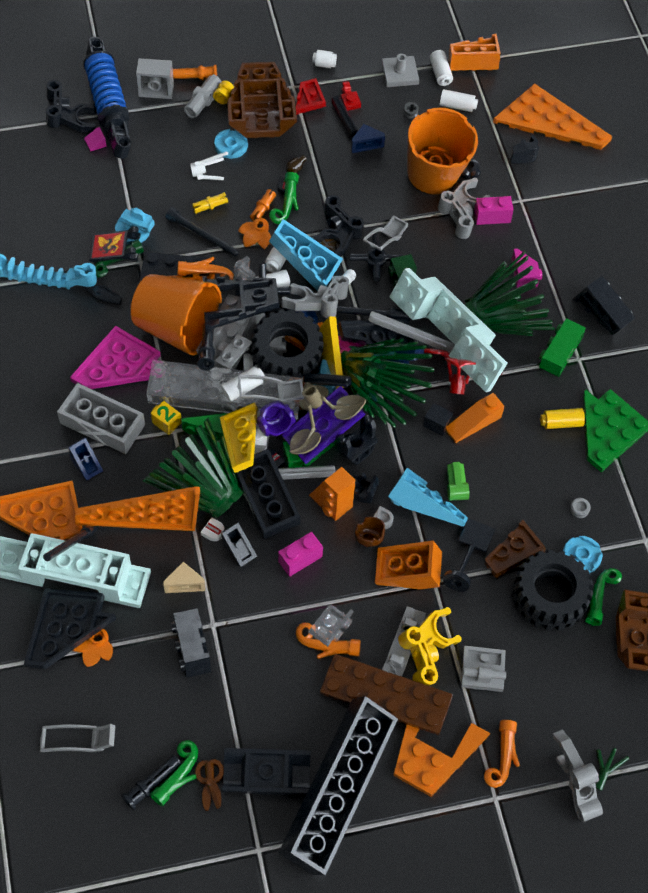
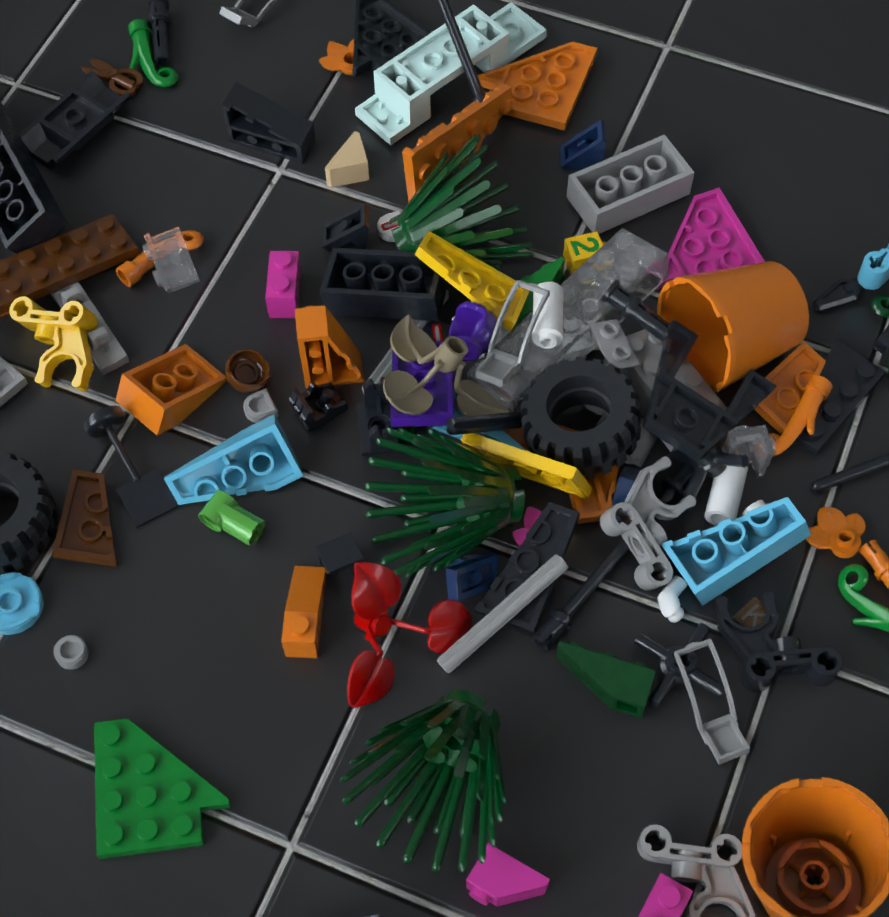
camera: 130 degrees right, 0 degrees up
light aqua bracket [390,268,507,392] -> none
green brick [539,318,586,377] -> none
yellow brick [540,408,585,429] -> none

